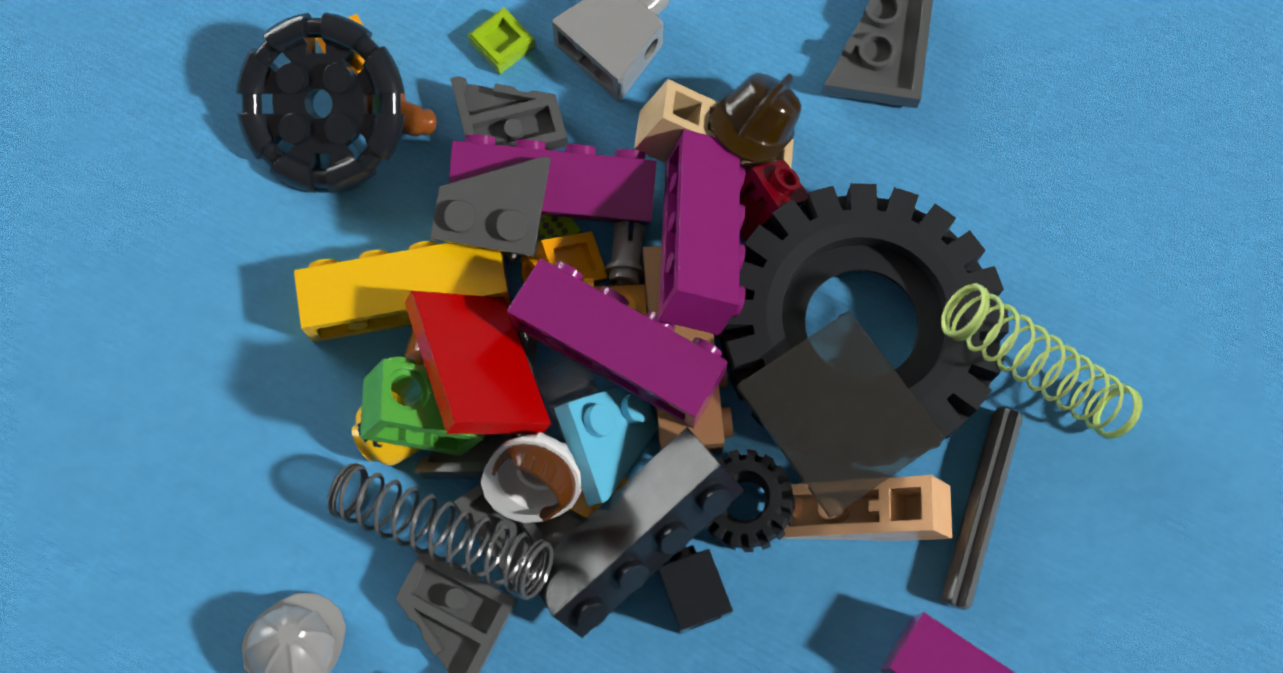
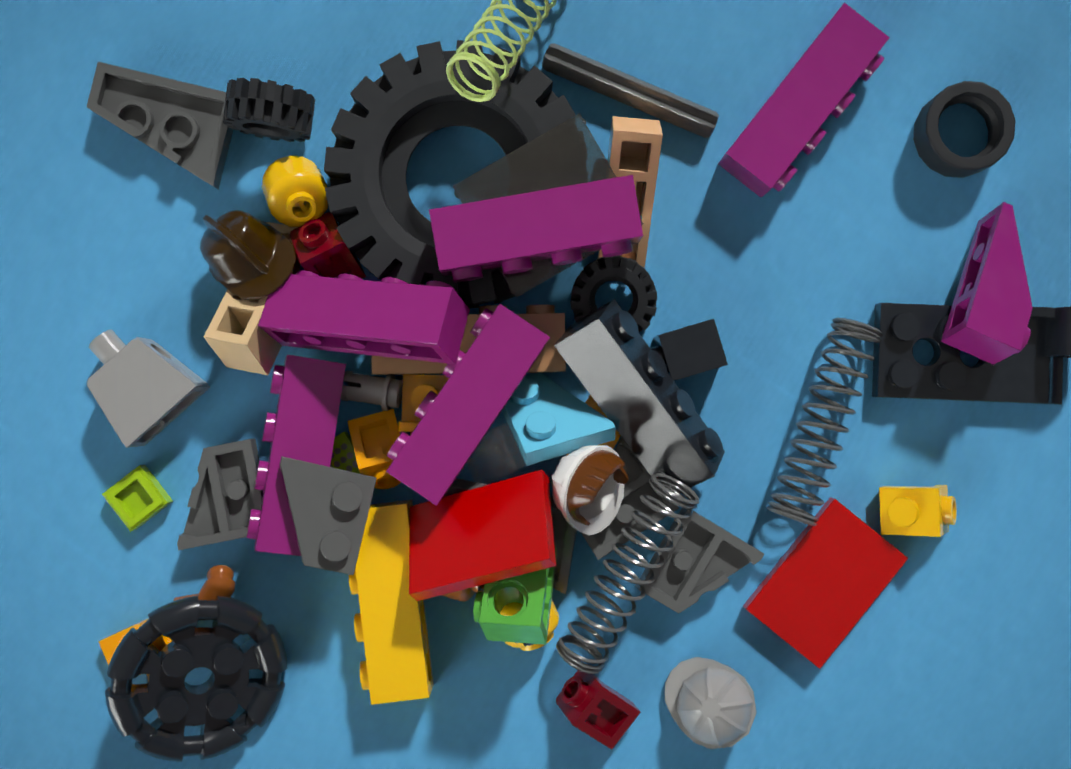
camera: 85 degrees left, 15 degrees up
none -> black tyre [222,78,316,142]
none -> yellow head [262,155,328,227]
none -> magenta brick [429,175,643,282]
none -> dark red bracket [556,670,641,750]

